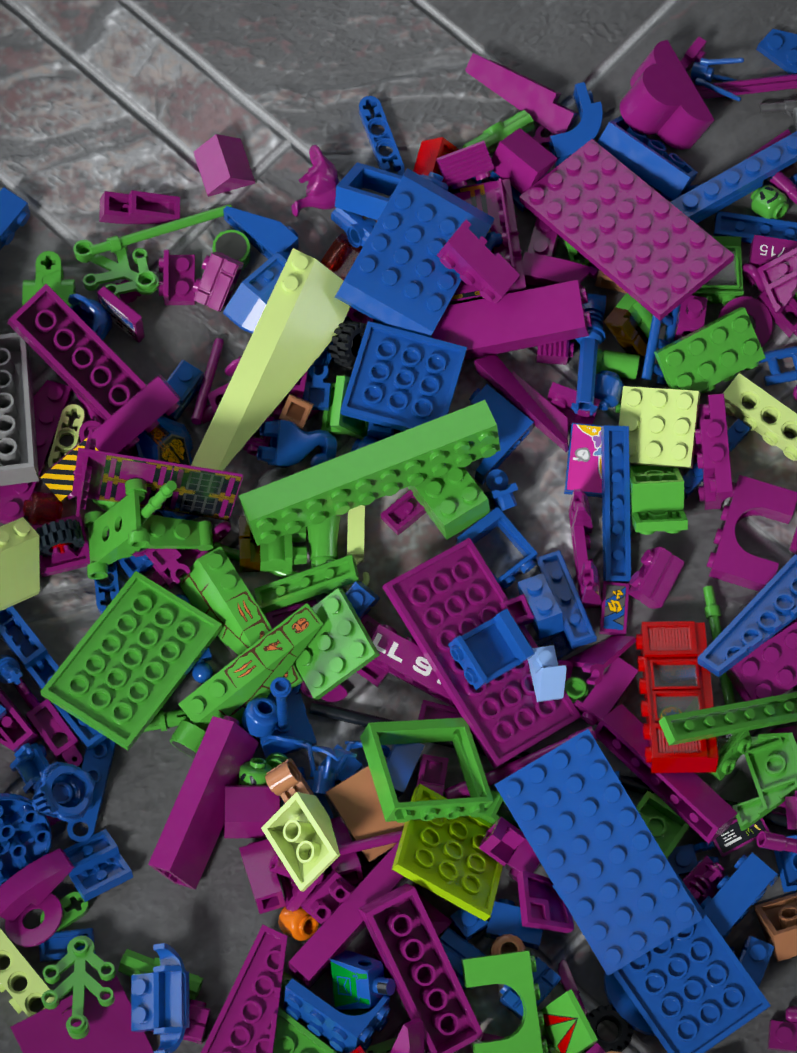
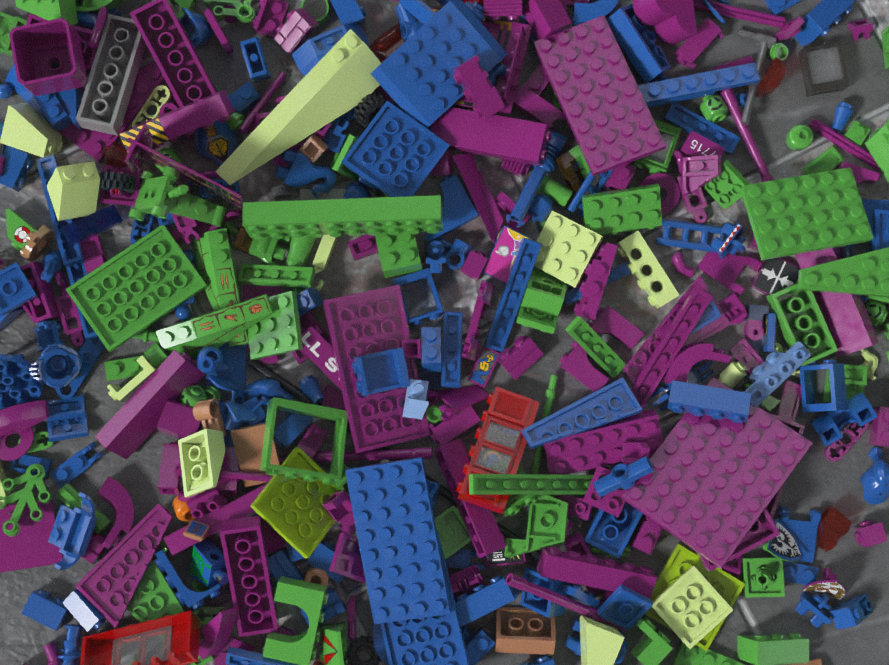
camera: 25 degrees right, 15 degrees up
none -> blue hinge [50,442,104,488]
none -> clear blue plate [61,204,123,246]
none -> magenta plate [79,235,107,274]
none -> magenta arch [96,476,134,549]
none -> bright green plate [104,356,144,381]
none -> yellowish green panel [107,355,156,401]
none -> slope [183,520,209,542]
none -> bright green plate [226,112,244,130]
none -> blue arm [235,379,293,404]
none -> blue brick [240,37,271,83]
none -> blue cone [299,375,324,405]
none -> magenta panel [431,149,454,176]
none -> blue piece [438,237,472,270]
none -> magenta brick [460,250,488,281]
none -> bright green plate [565,316,626,379]
none -> magenta brick [674,18,724,70]

